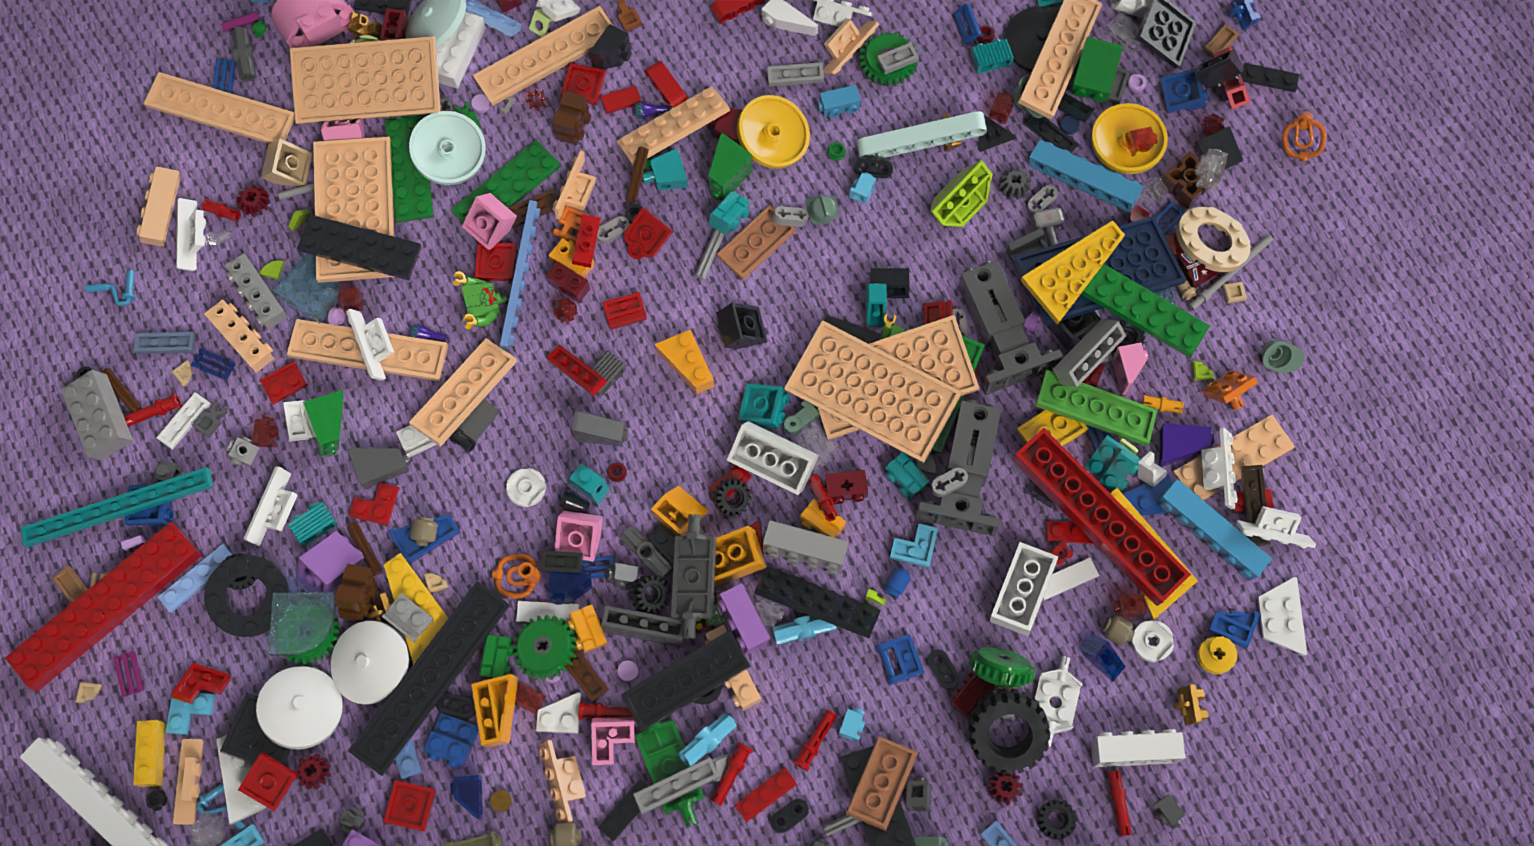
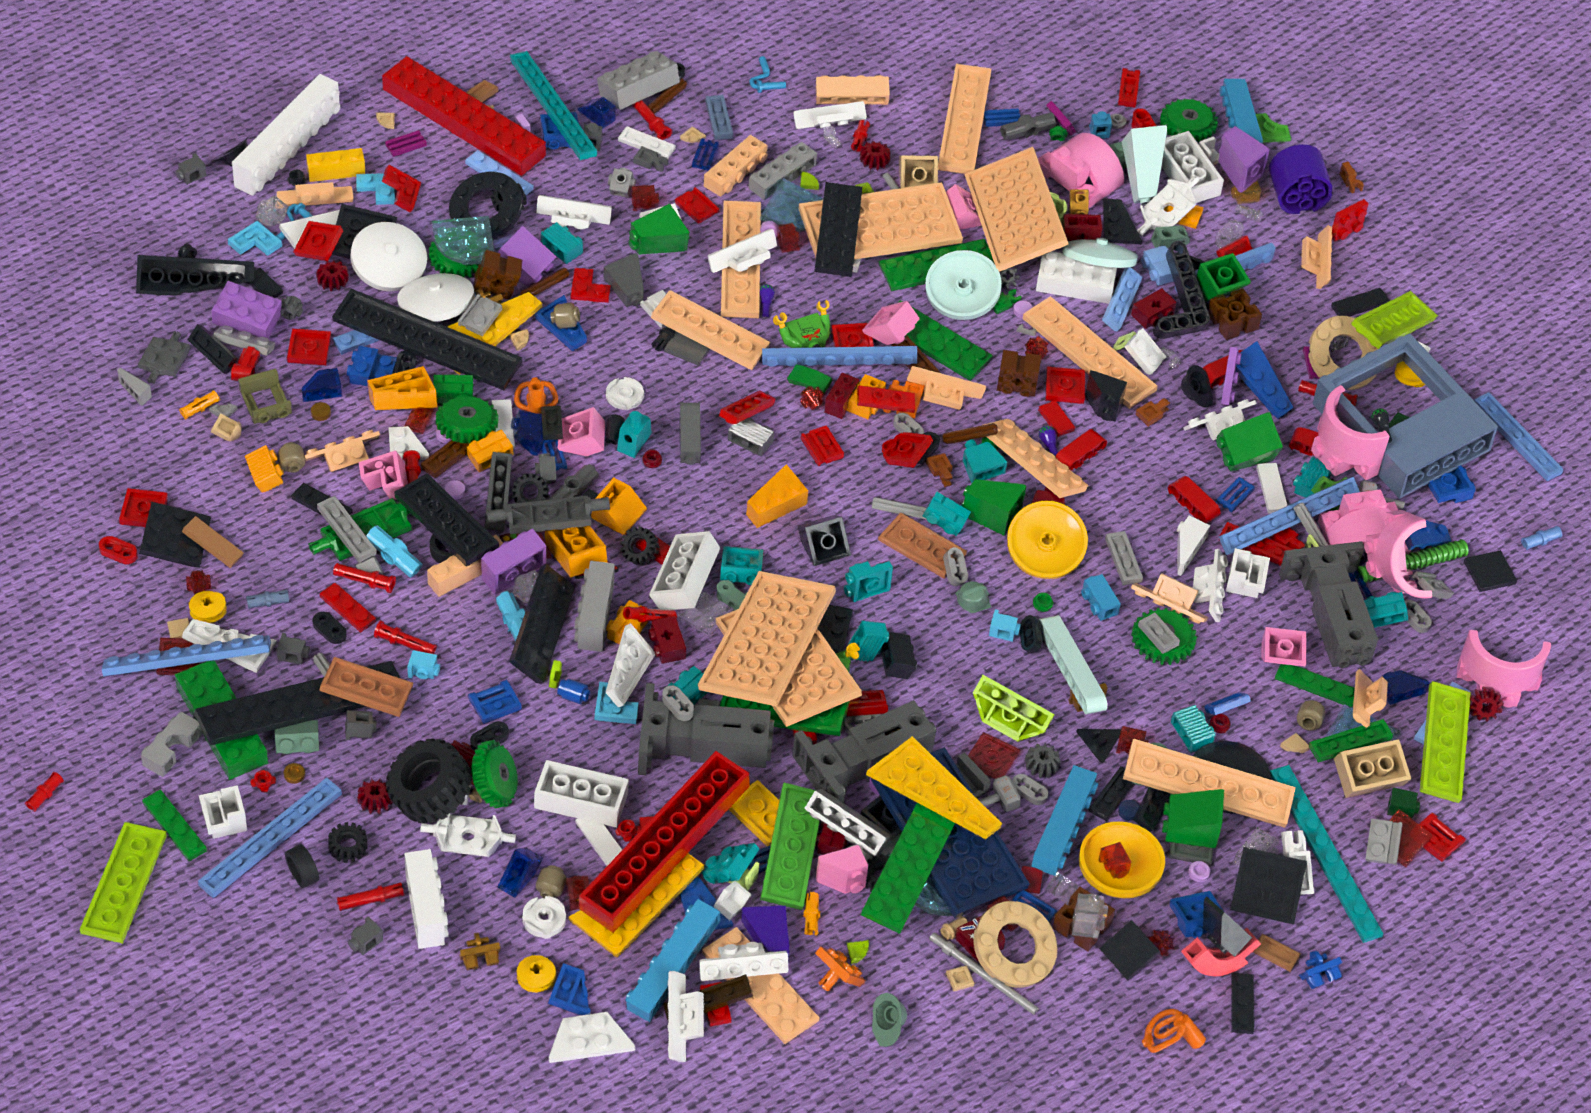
camera: 75 degrees right, 20 degrees down
none -> clear blue slope [577,97,616,129]
none -> white wing [605,623,655,708]
none -> green slope [787,364,833,395]
none -> teal plate [844,561,893,603]
none -> dark orange plate [926,453,953,487]
none -> clear red tile [968,732,1020,779]

